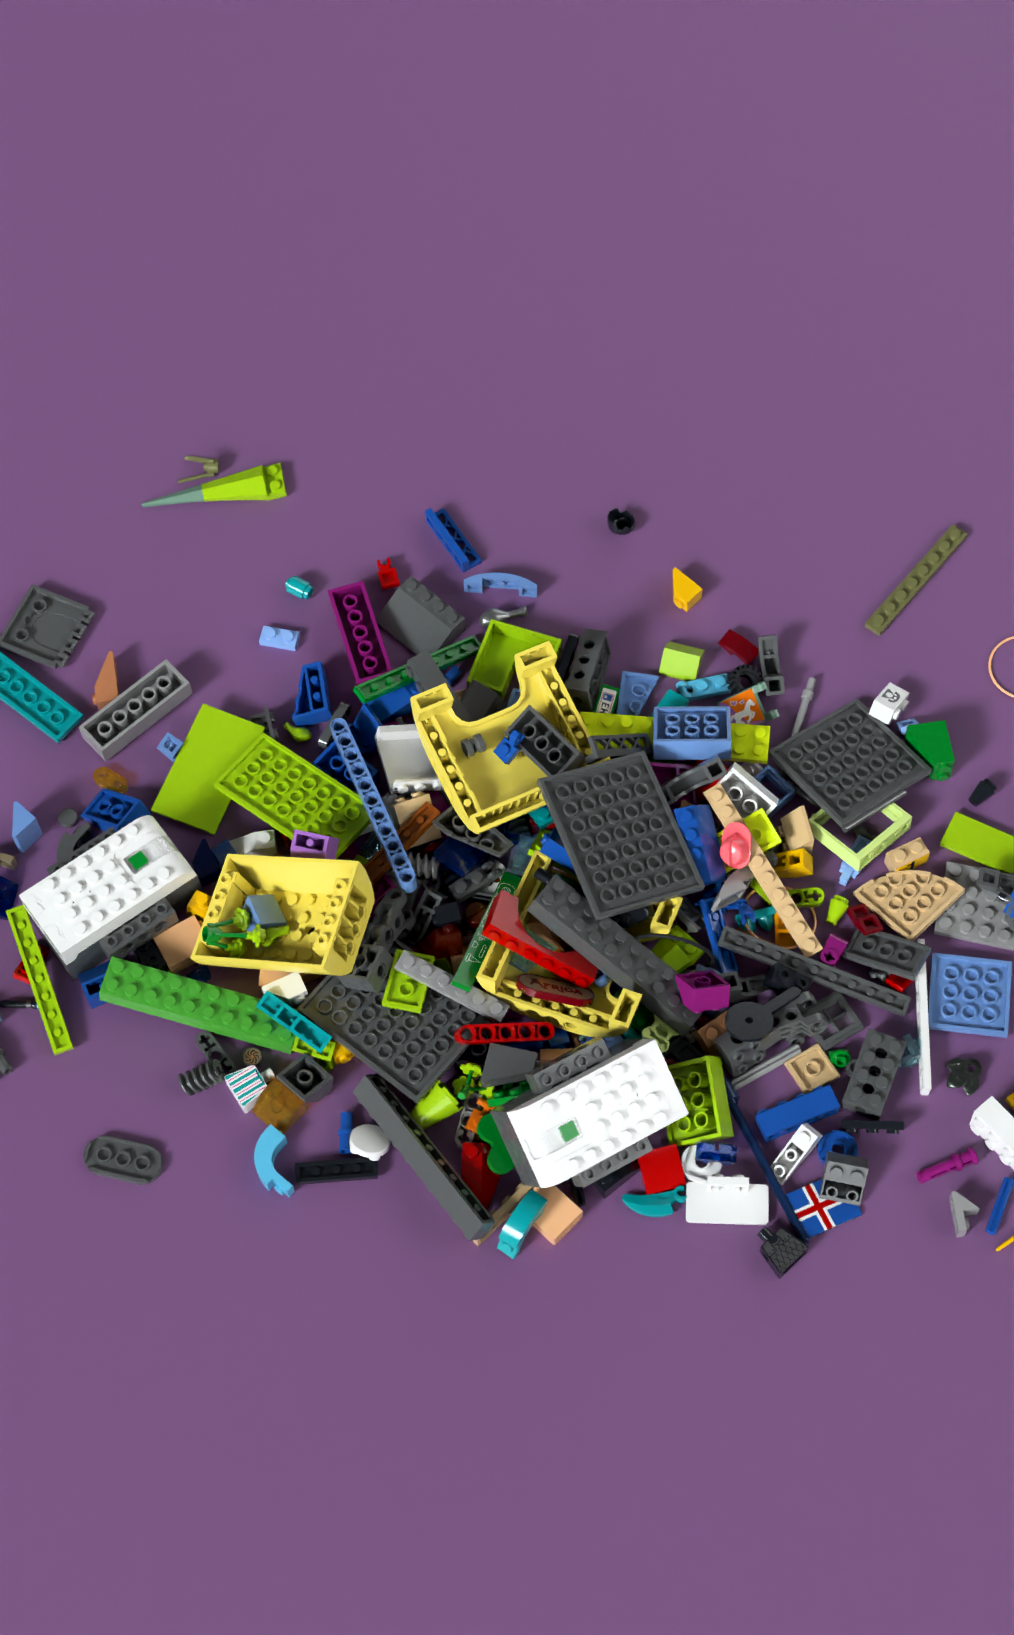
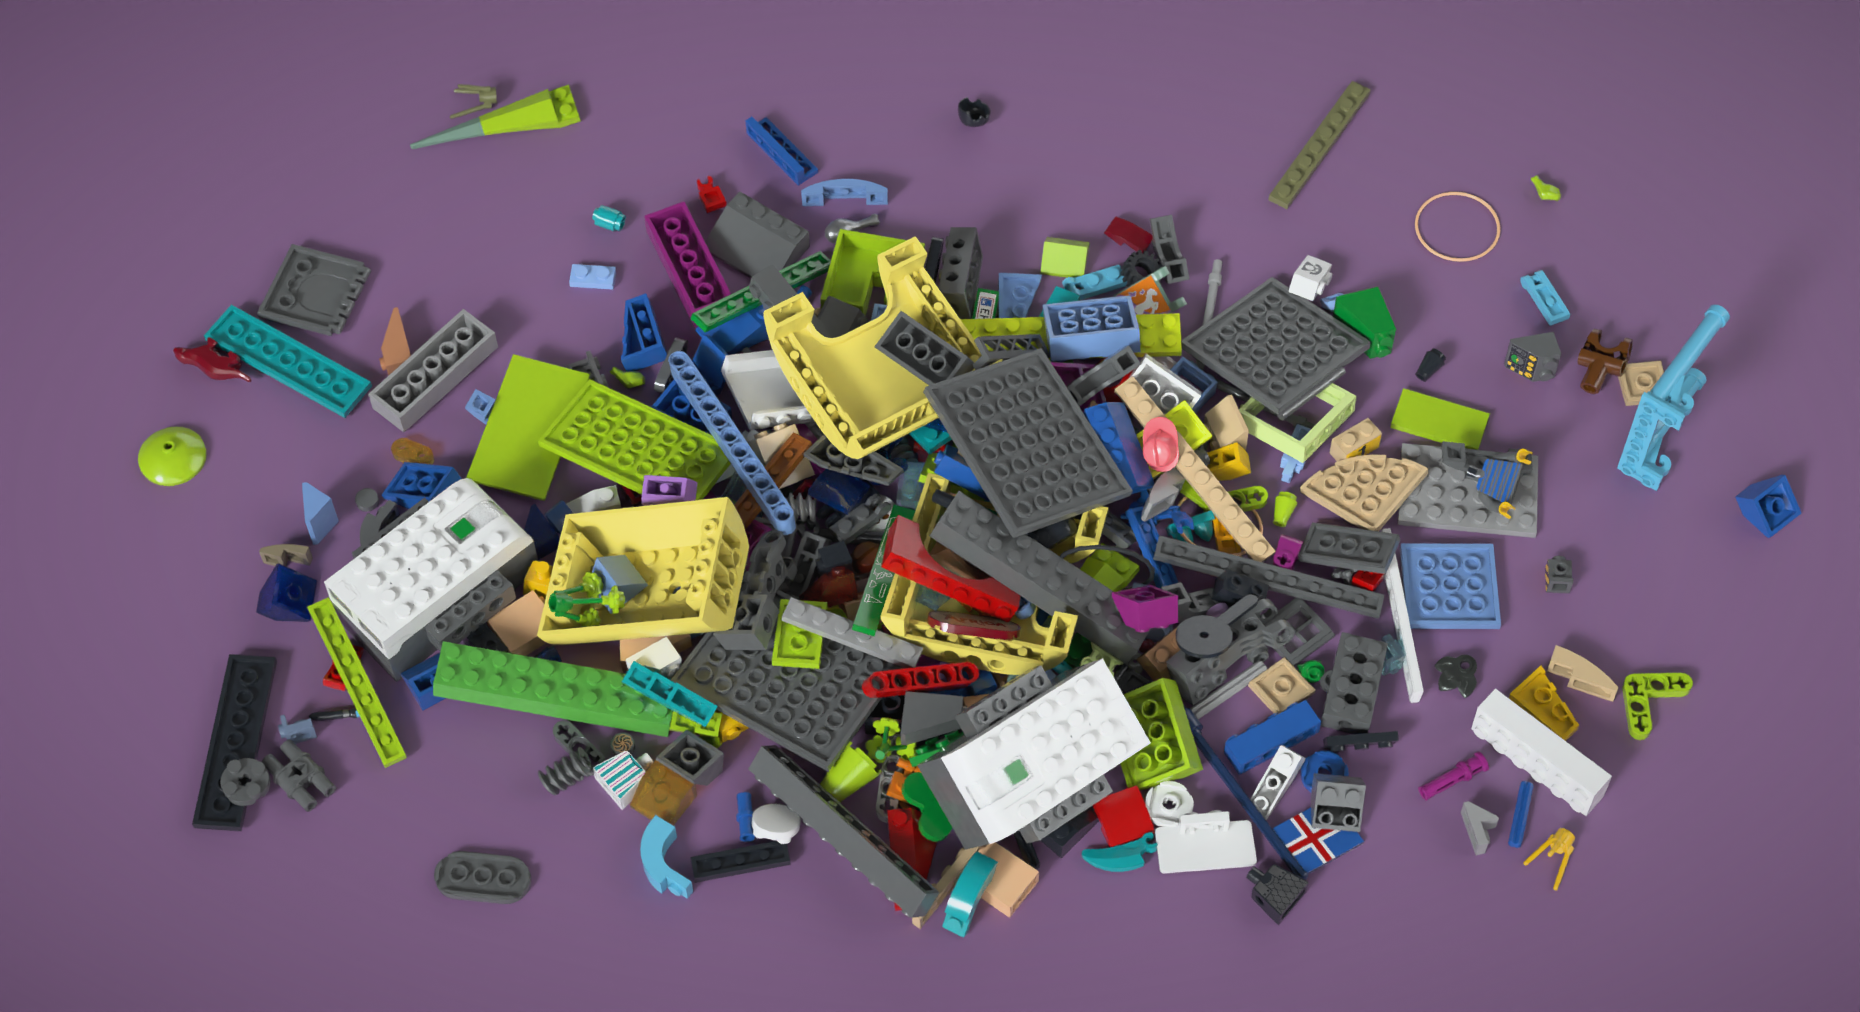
camera: 10 degrees left, 5 degrees down
lime animal [261,926,290,947] -> none
dark grey wheel [461,733,486,758] -> none
blue plate [493,730,525,765] -> none
yellow slope [672,567,702,612] -> none
clear blue hinge [695,1140,738,1165] -> none
dark red slope [847,903,883,936] -> none

